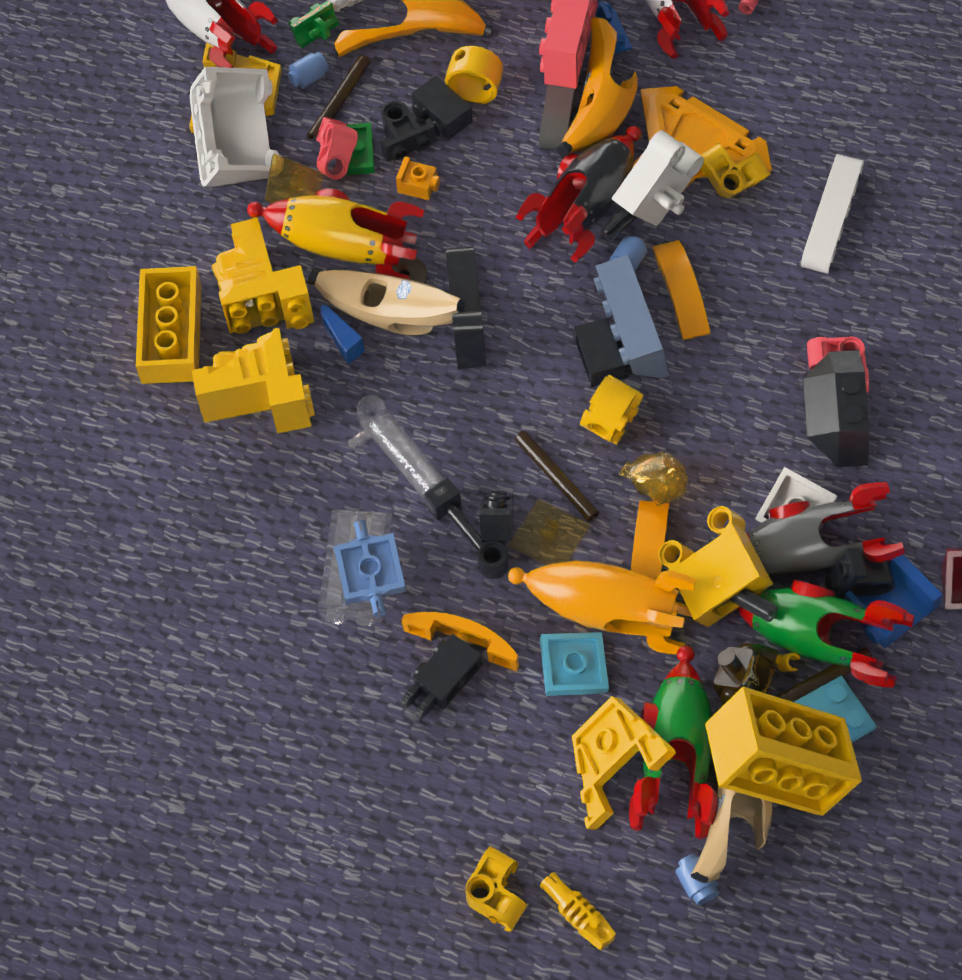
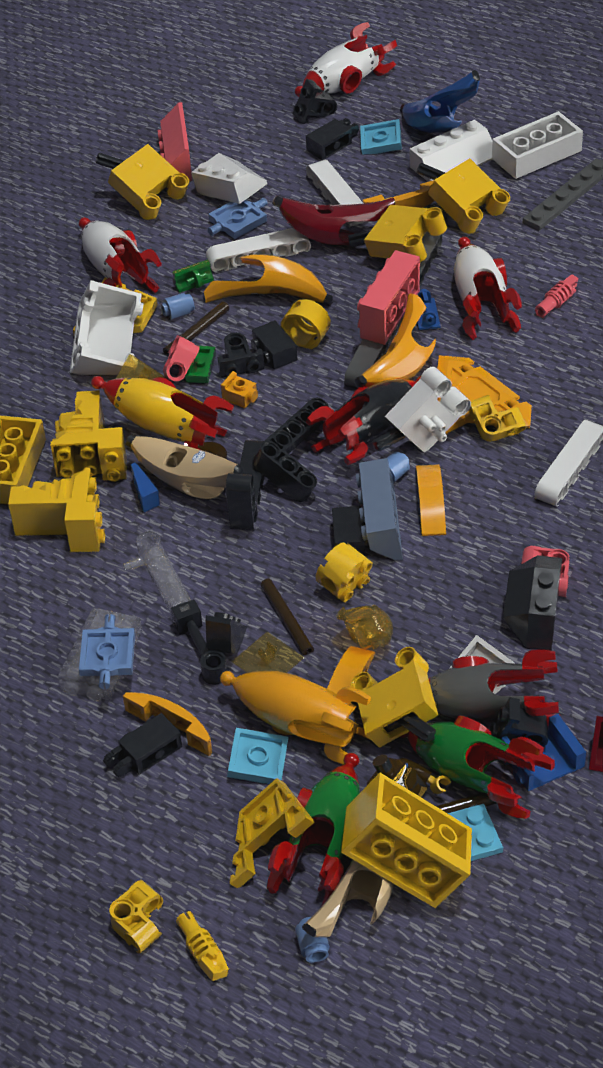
camera: 10 degrees right, 15 degrees down
none -> black beam [252,397,329,502]

